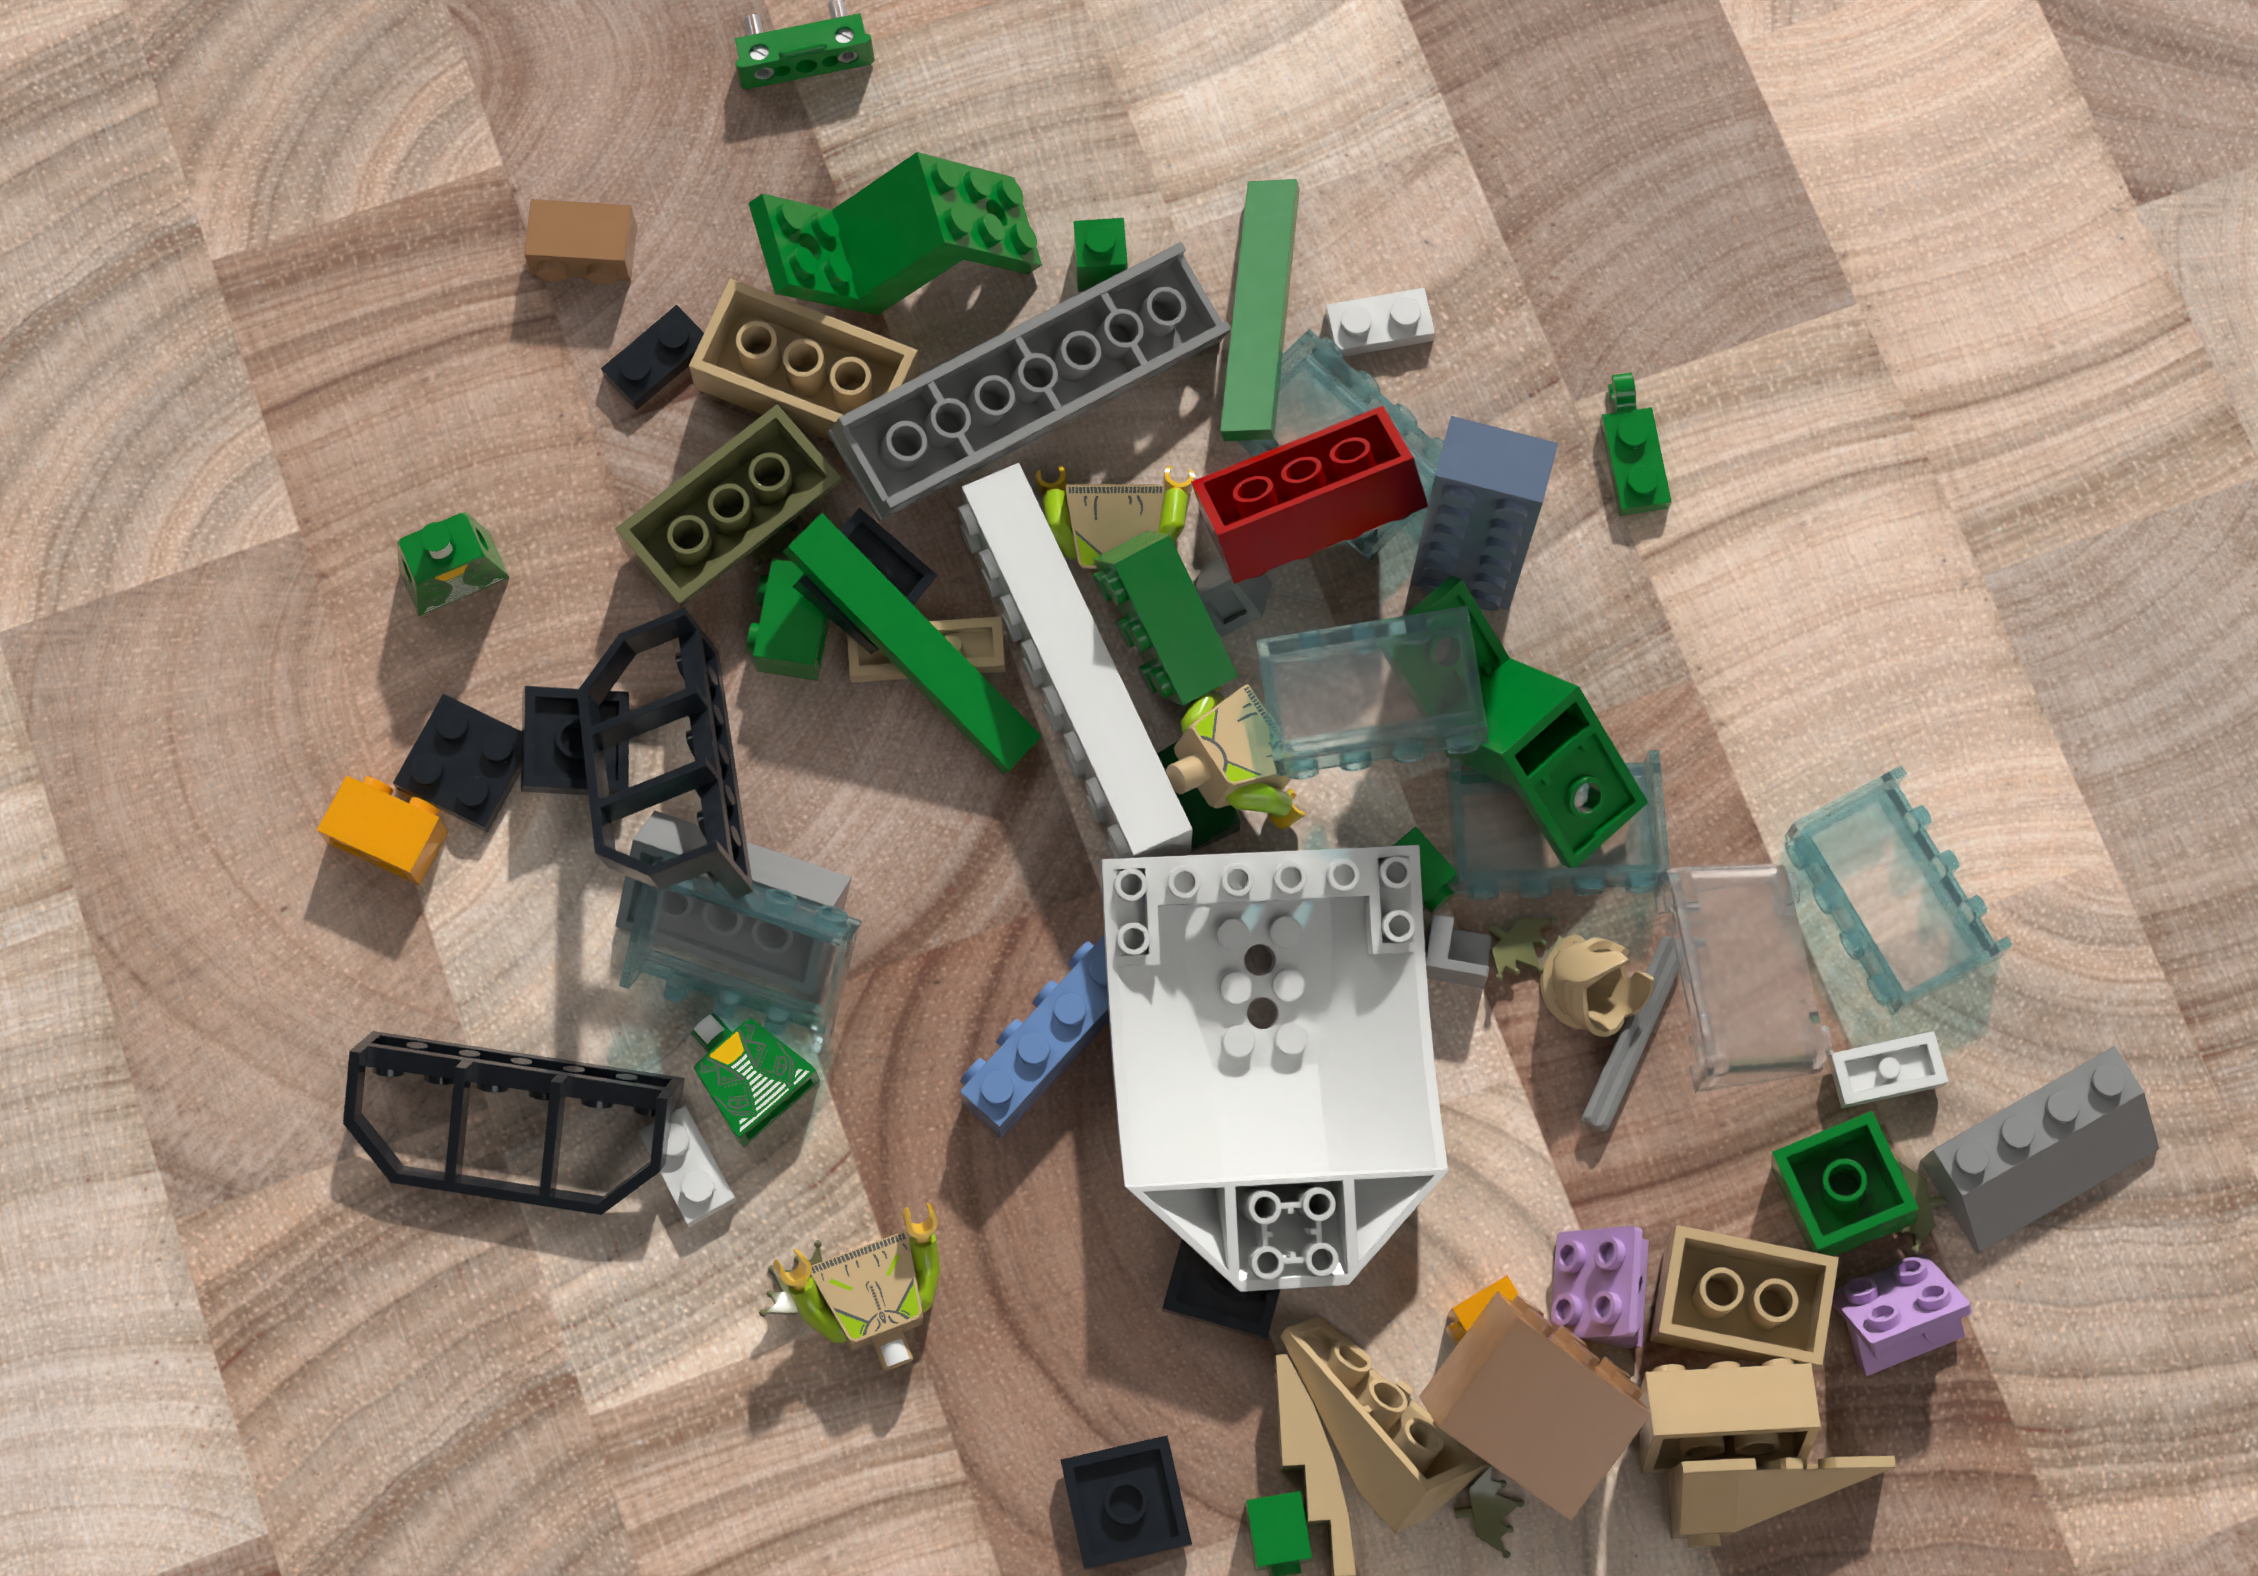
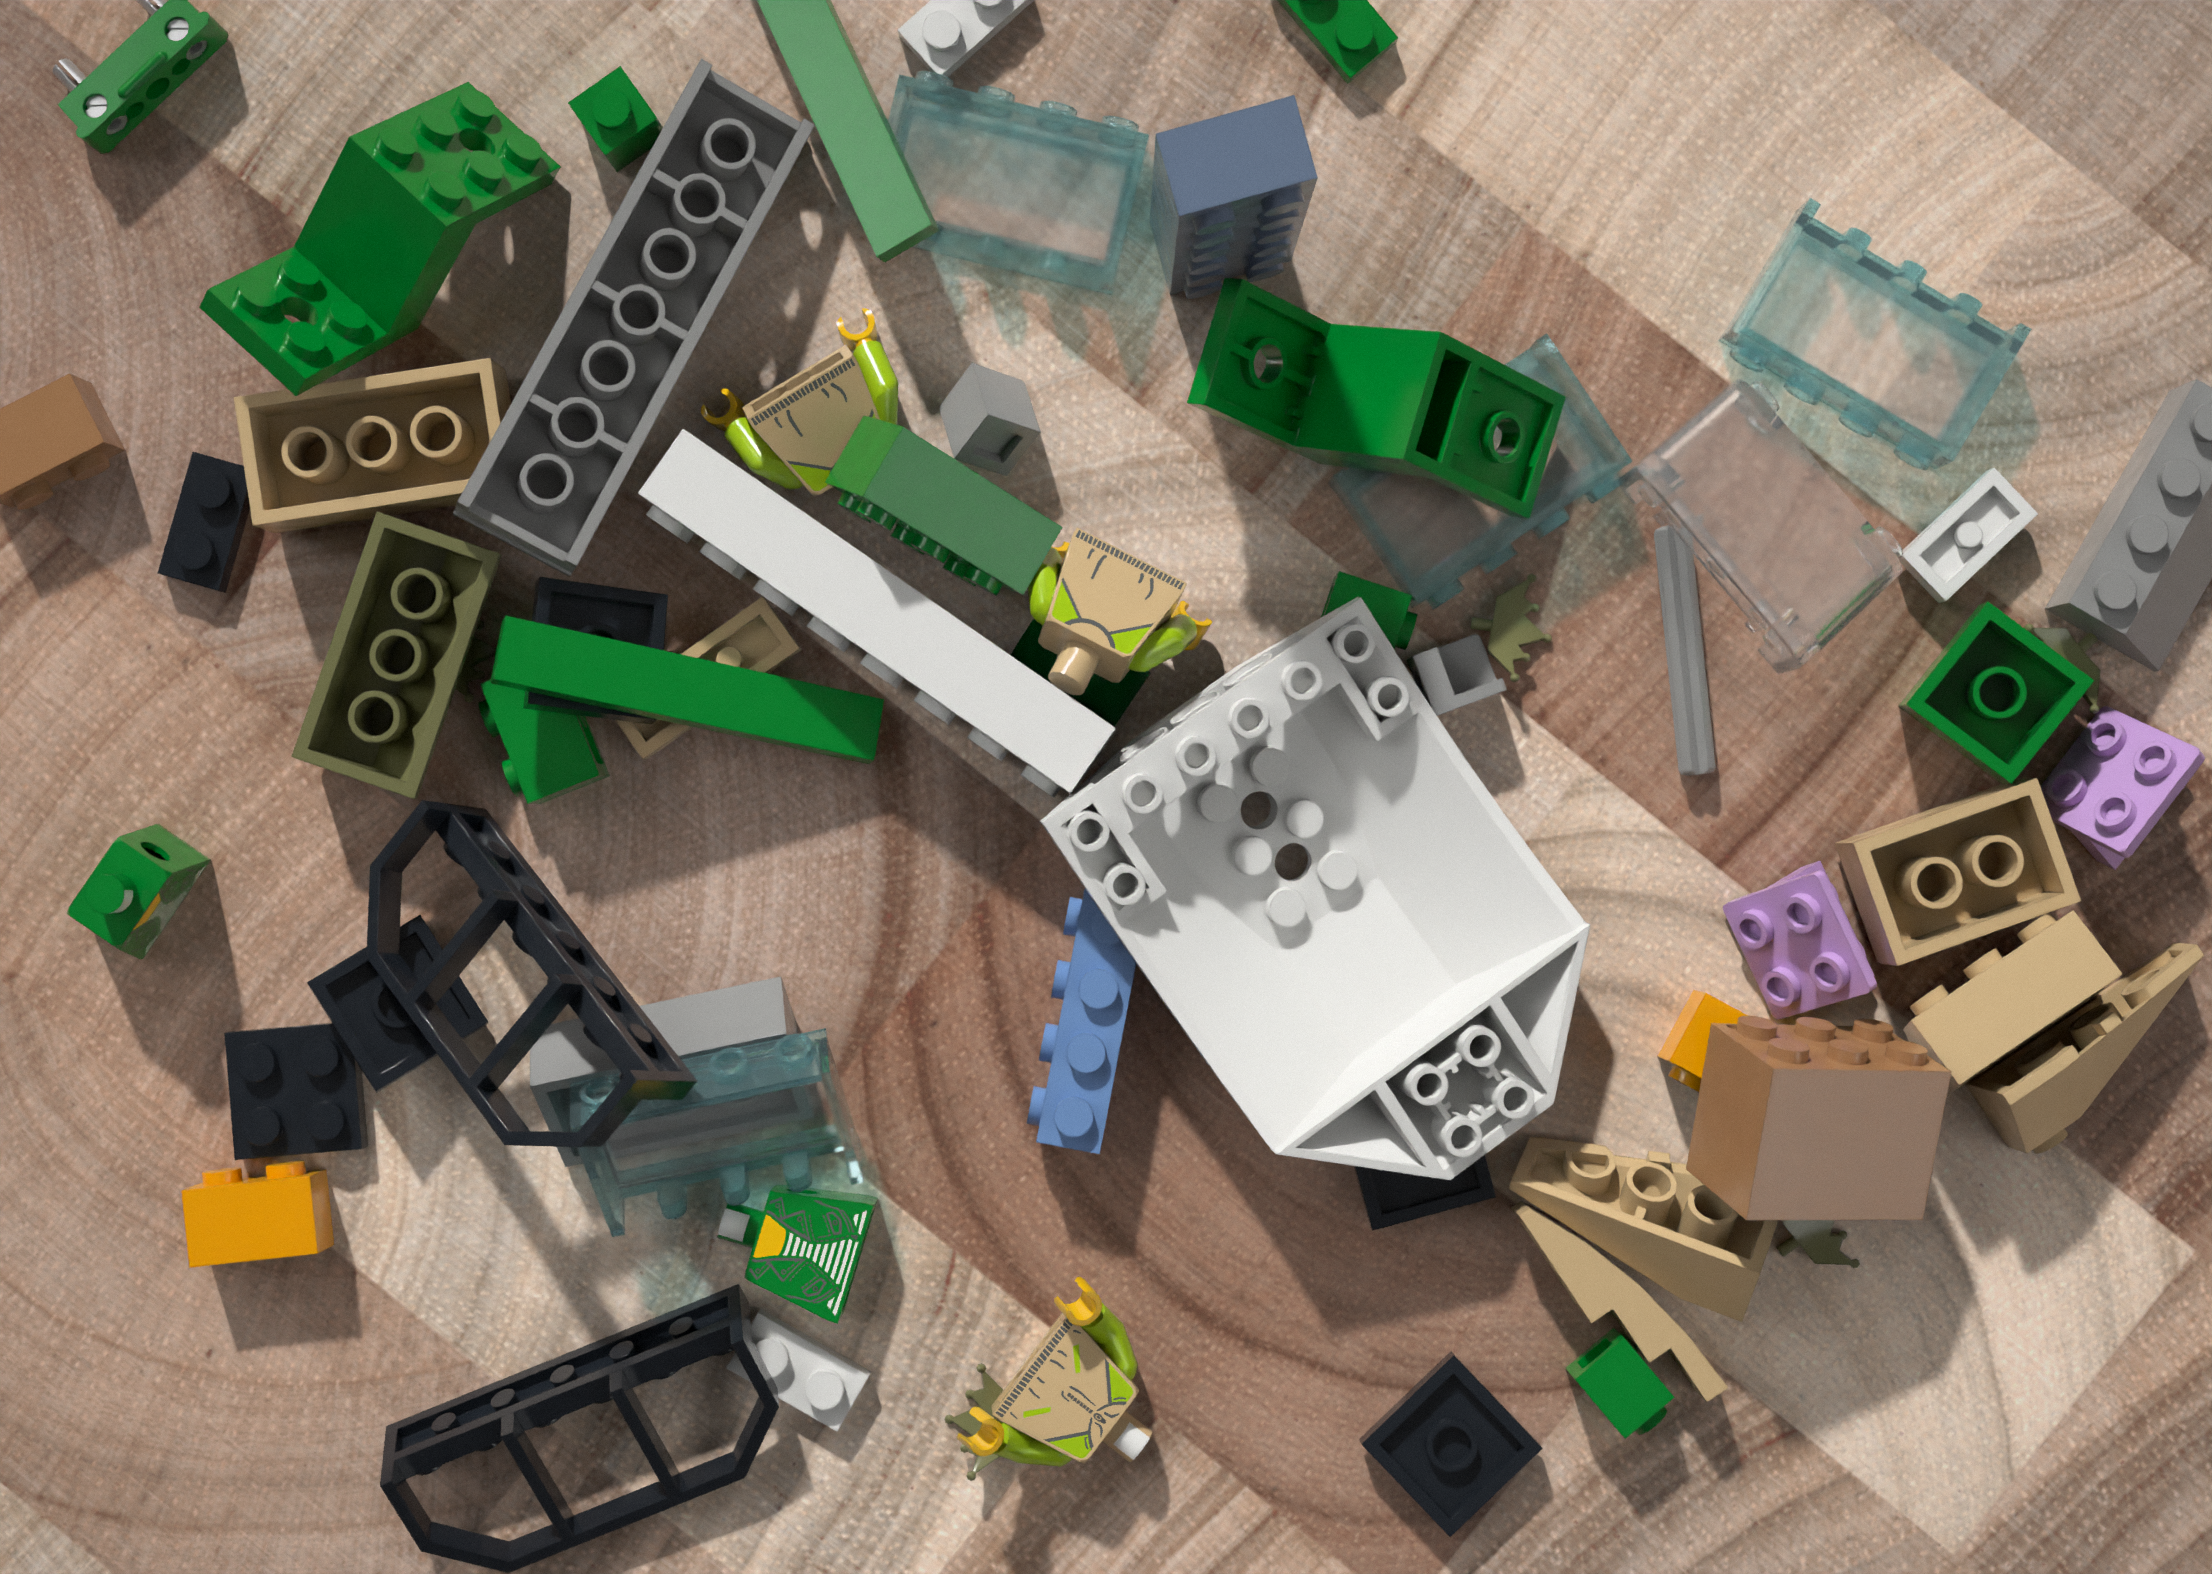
camera: 30 degrees left, 15 degrees up
red brick [1191,406,1428,584] -> none
window [1256,606,1489,780] -> none
tan helmet [1540,935,1654,1037] -> none

